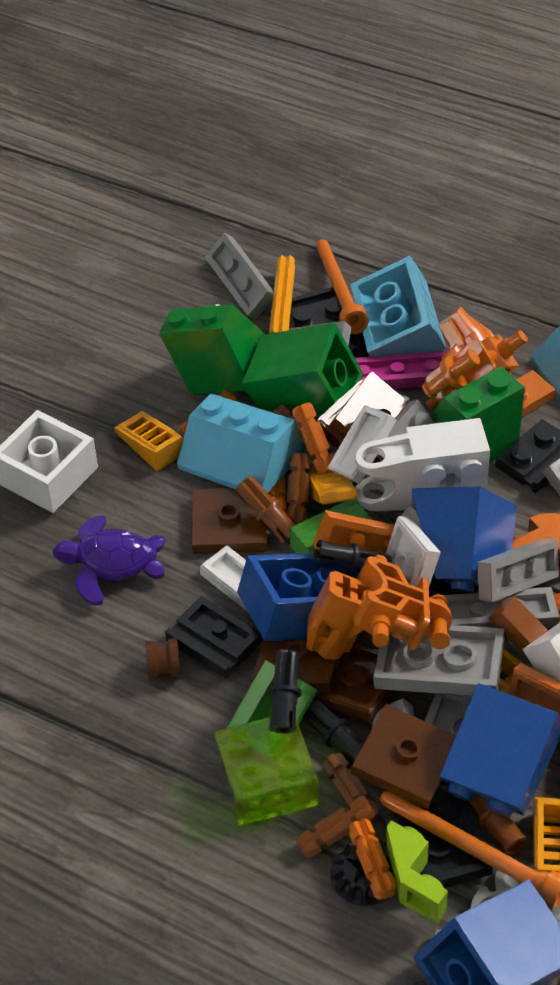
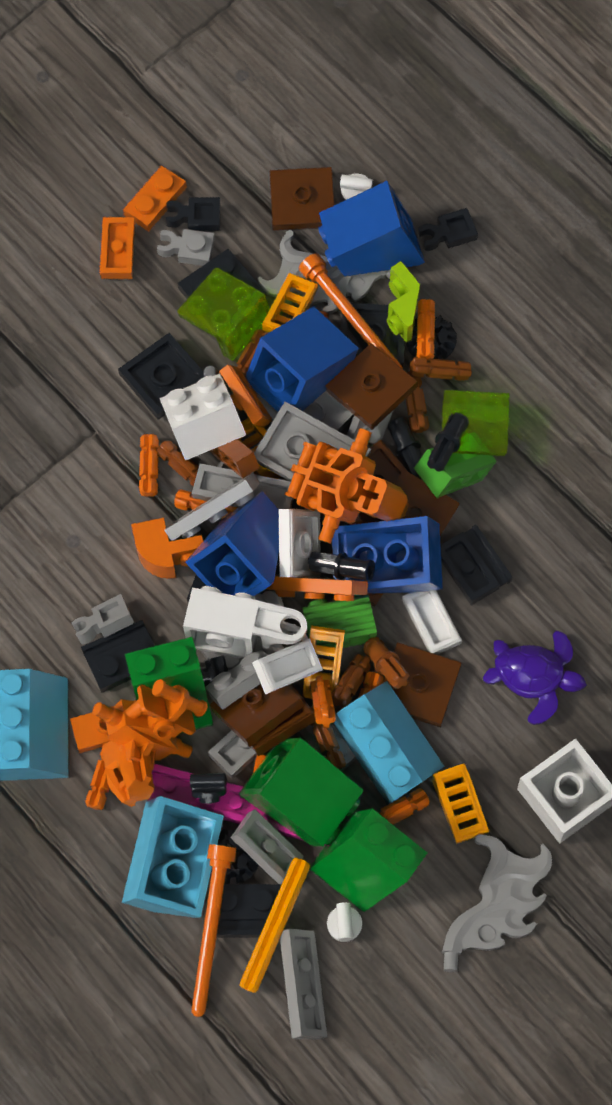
camera: 160 degrees left, 20 degrees up
reddish brown wheel [145,638,181,681] -> none
none -> black plate [190,773,227,804]
none -> light grey piece [442,834,552,972]

